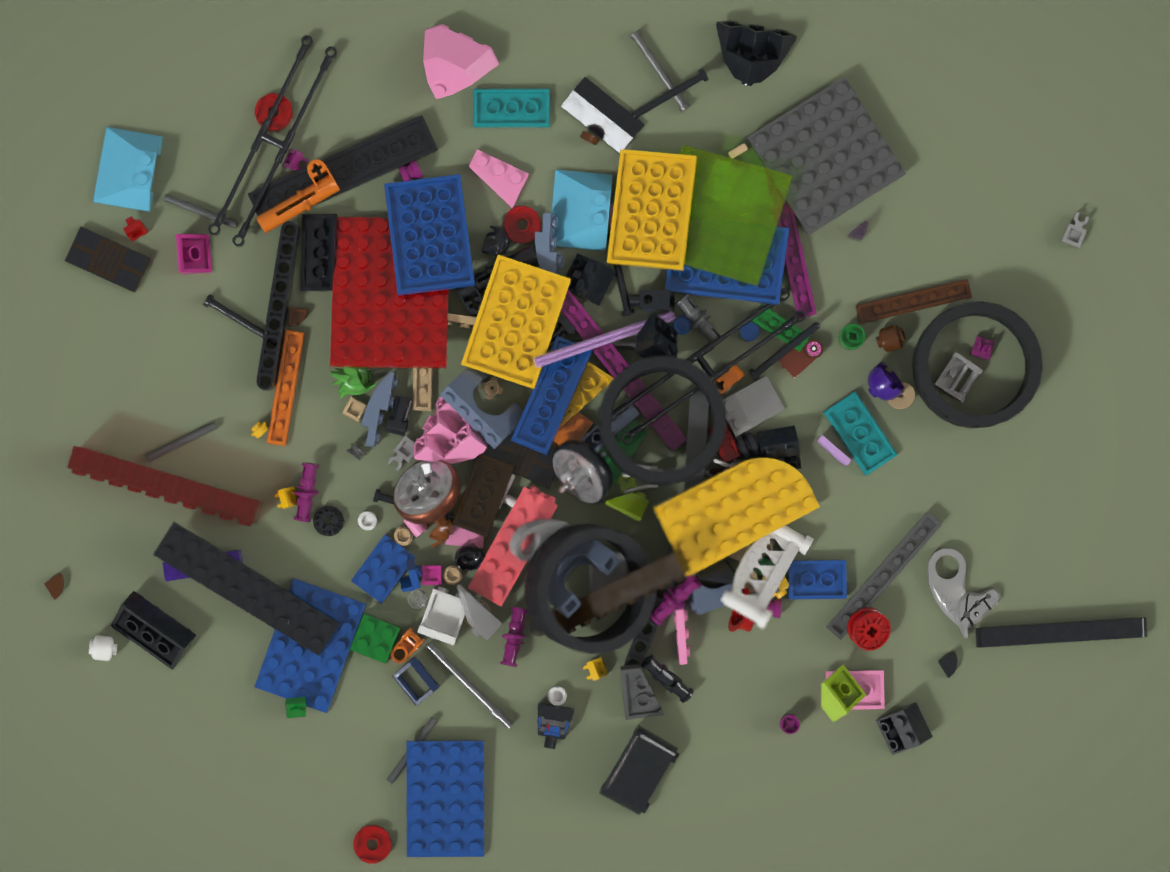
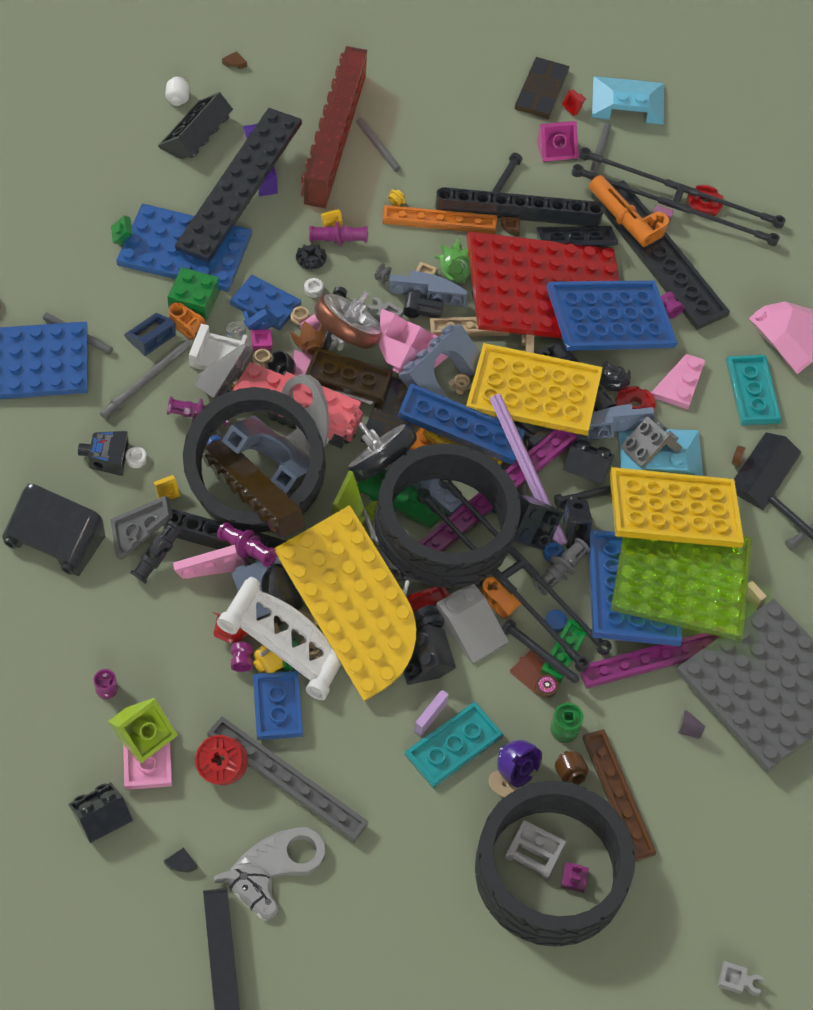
camera: 75 degrees right, 30 degrees down
none -> dark grey bracket [621,416,682,467]

